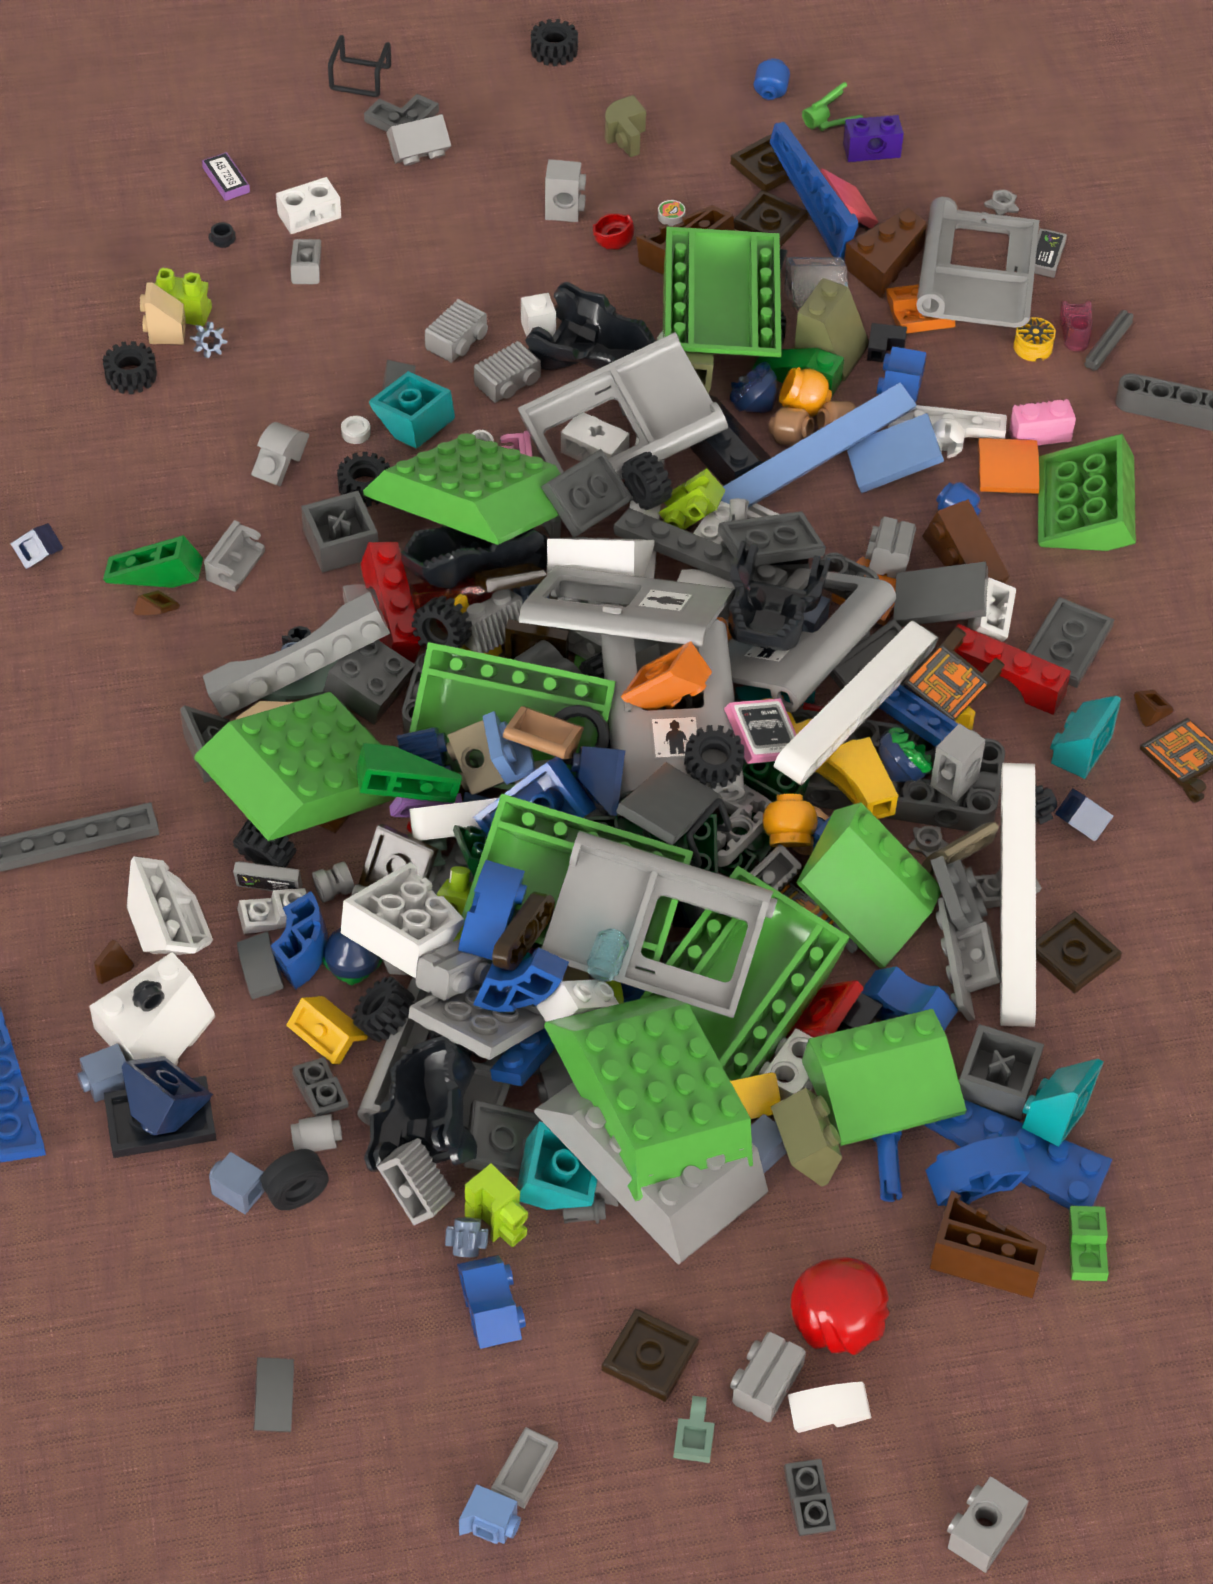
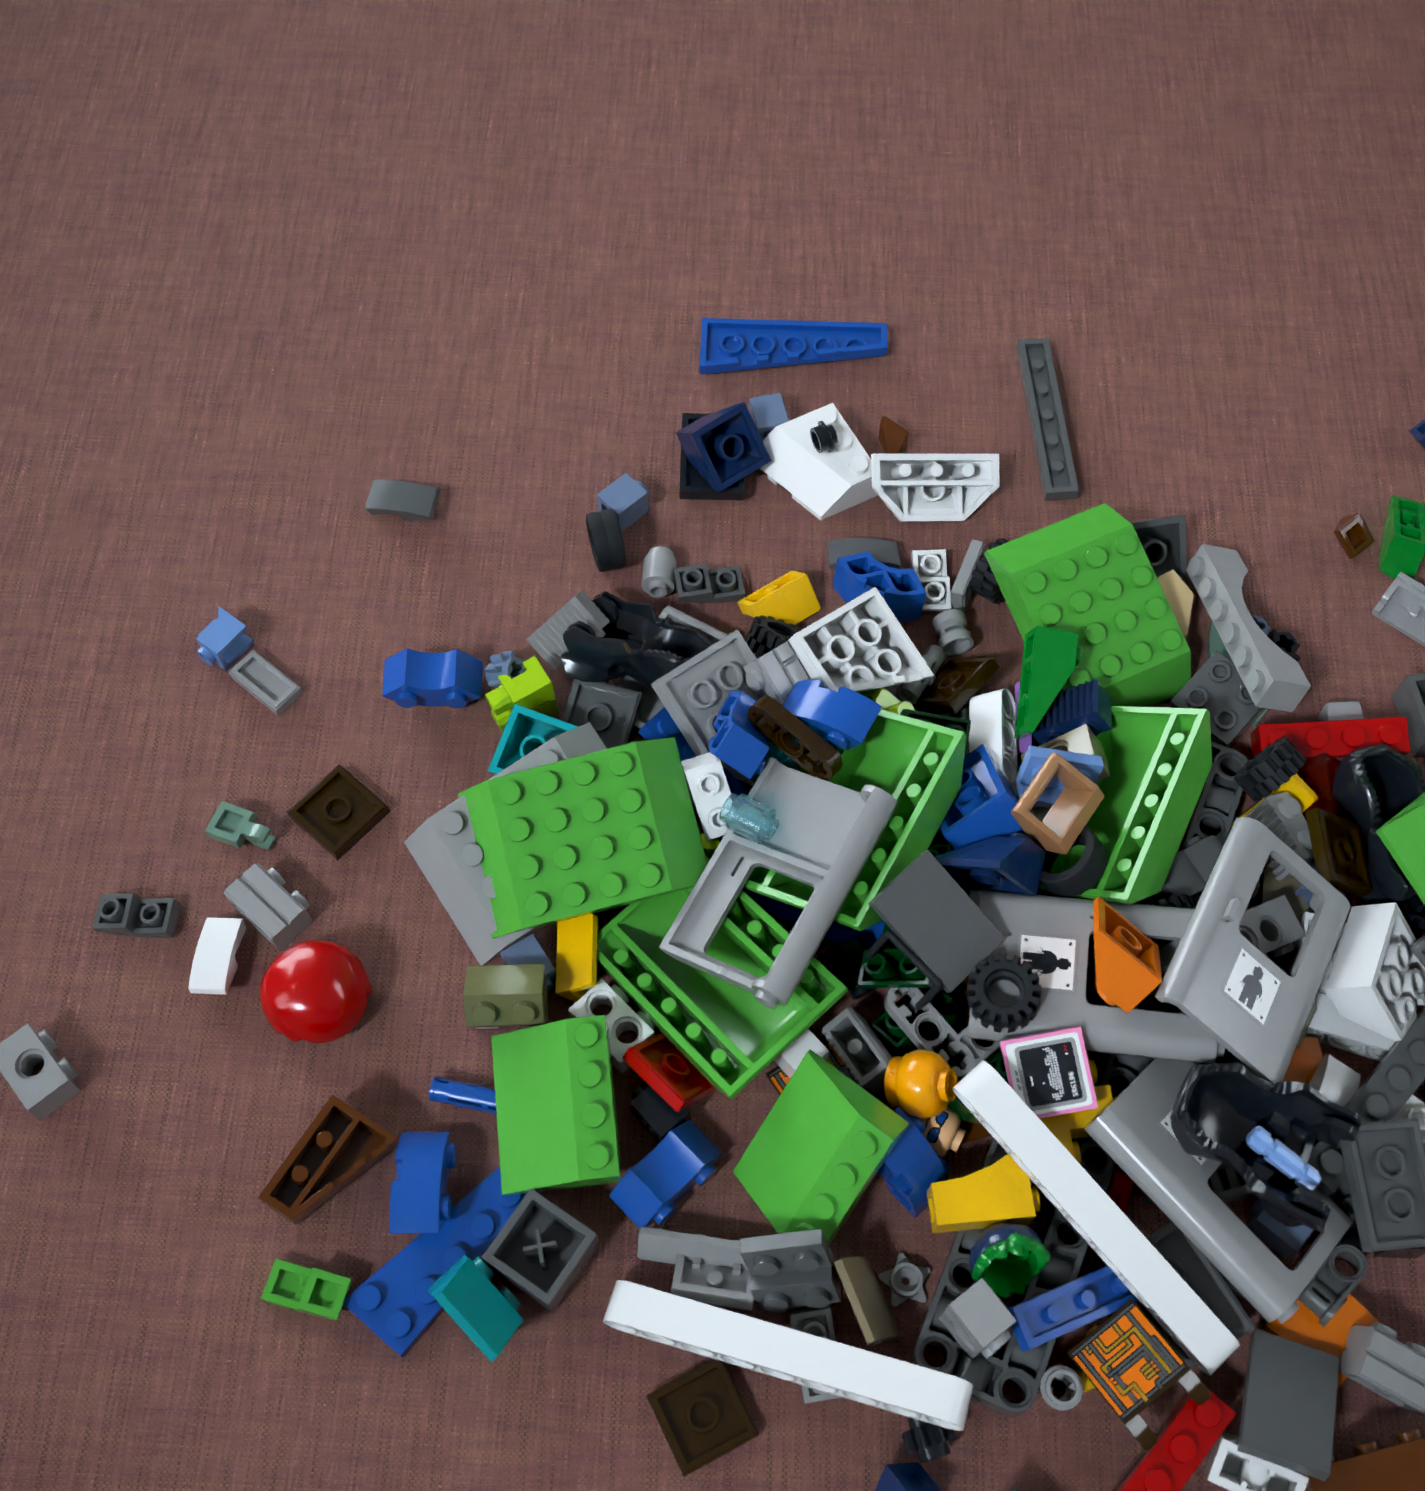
camera: 105 degrees right, 10 degrees up
none -> light grey cone [1040,1365,1083,1411]
none -> light blue axle [1245,1126,1321,1192]

